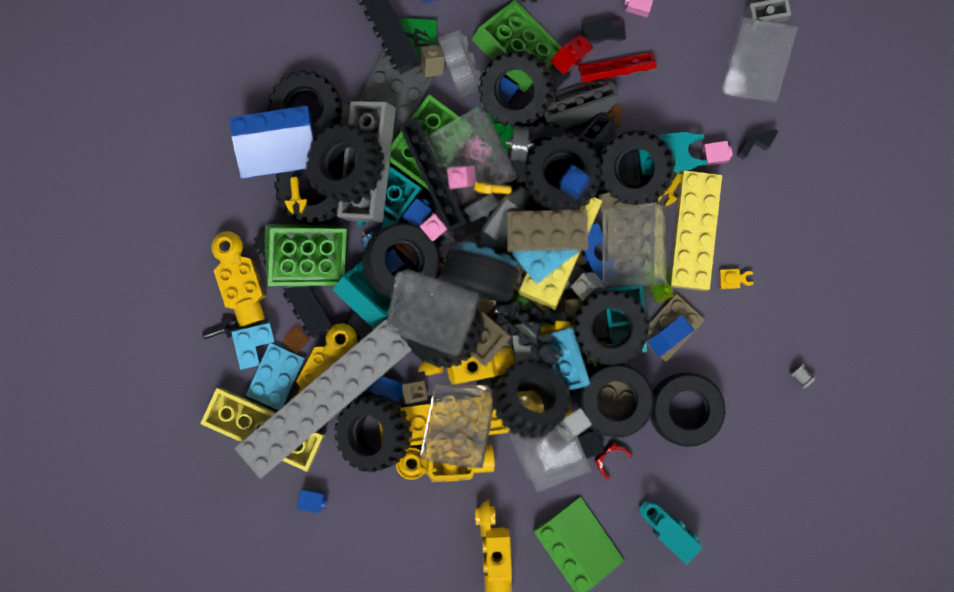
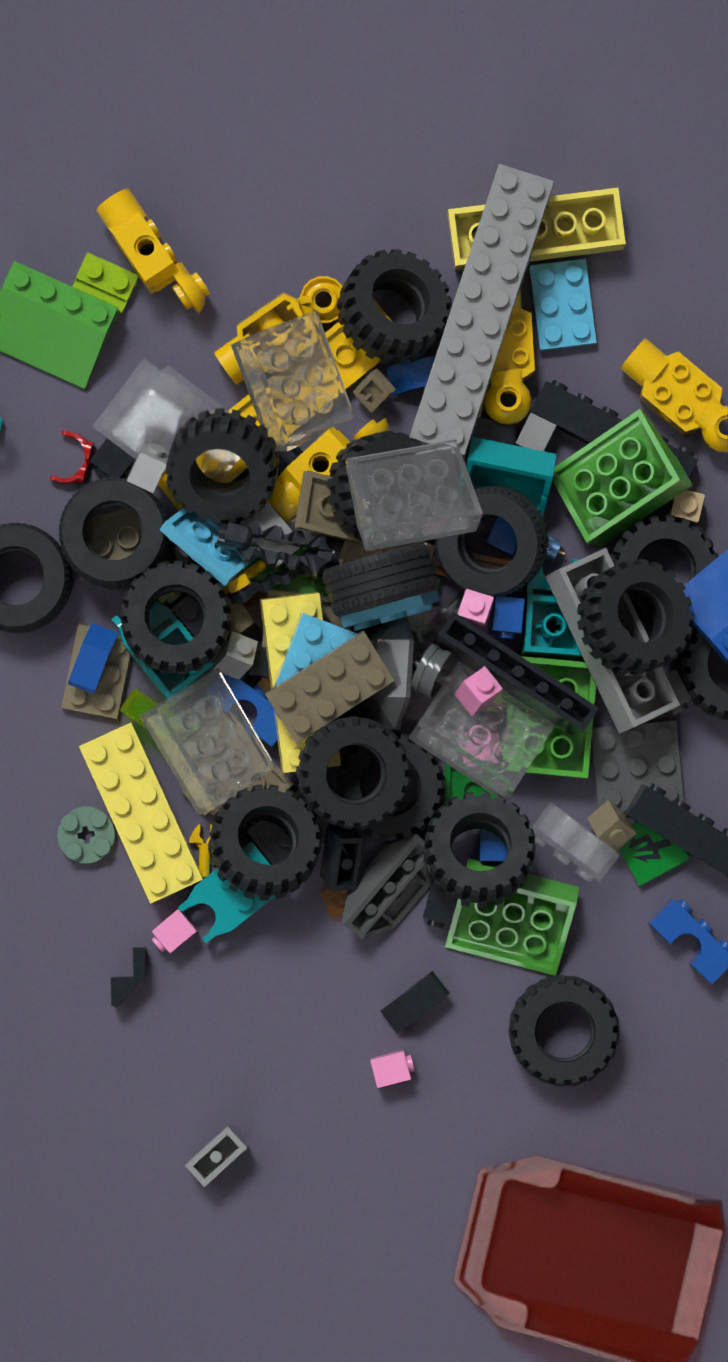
camera: 150 degrees right, 0 degrees up
black bar [202,318,239,339] -> none
medium azure brick [231,322,274,370] -> none
clear orange tile [283,327,310,354] -> none
yellow bar [285,177,307,214] -> none
blue brick [297,488,328,514] -> none
yellow bar [474,182,512,194] -> none
dark grey wheel [506,125,534,162] -> none
red brick [550,34,594,75] -> none
blue brick [561,166,589,199] -> none
red plate [578,52,657,82] -> none
yellow plate [719,269,754,289] -> none
clear slope [721,14,798,102] -> none
none -> sand green plate [57,806,115,864]
none -> lime plate [72,252,140,314]
none -> light grey brick [515,413,556,451]
none -> tan brick [668,490,705,525]

